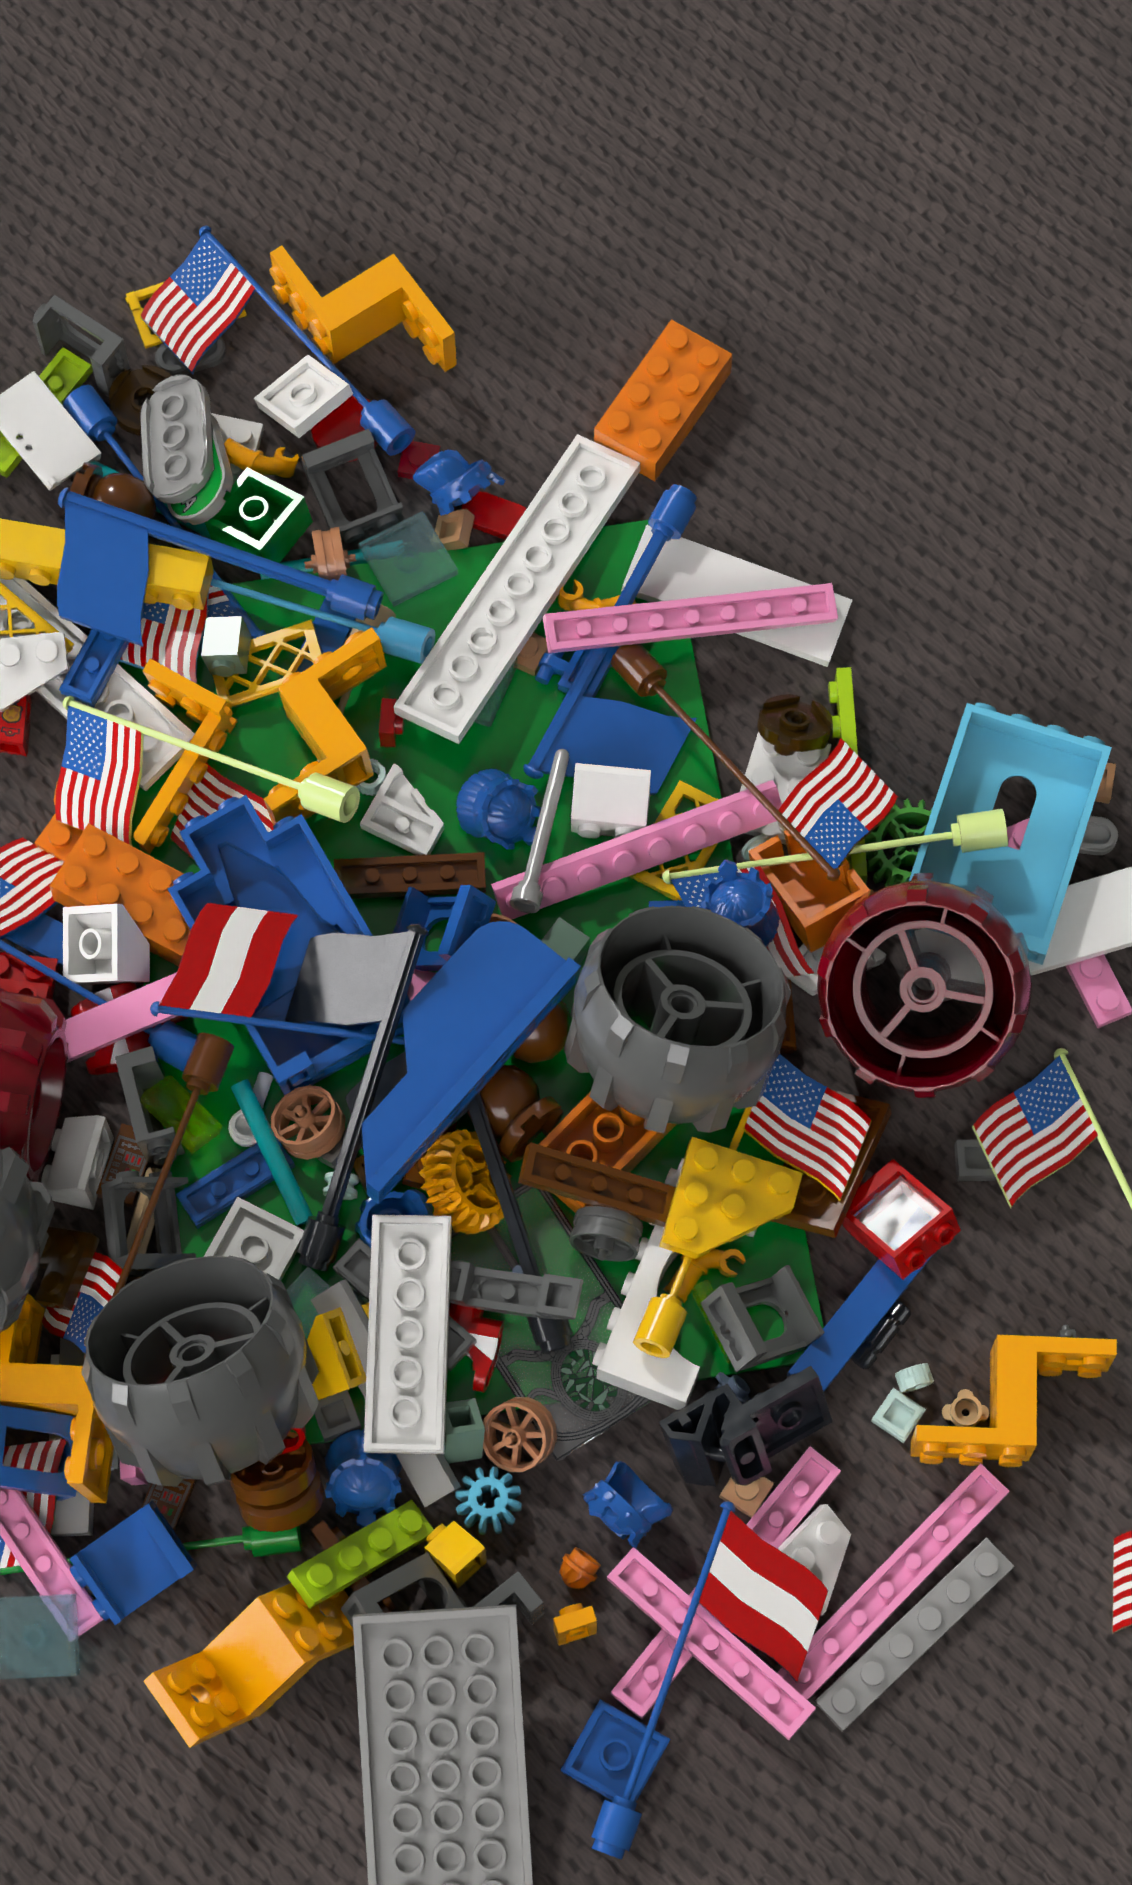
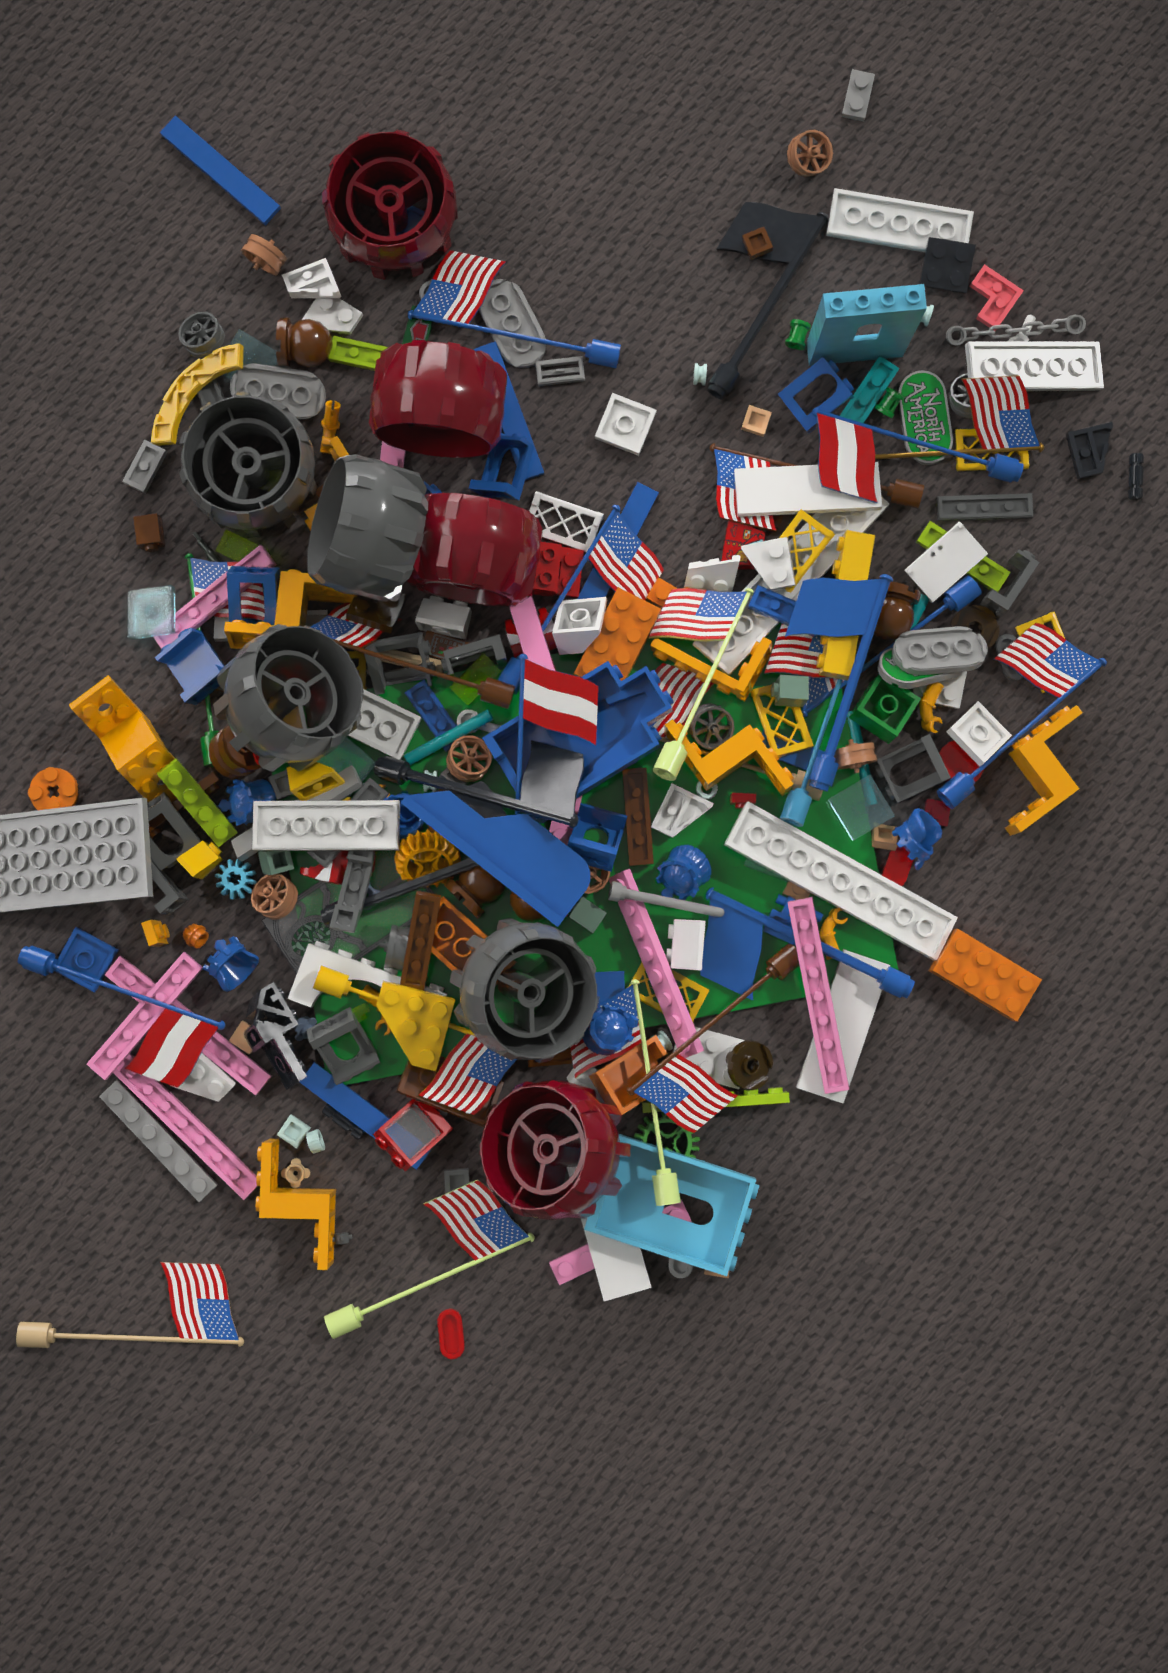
camera: 90 degrees right, 15 degrees up
none -> orange plate [28,767,78,810]
none -> white wing [684,555,740,592]
none -> dark grey wheel [688,703,735,750]

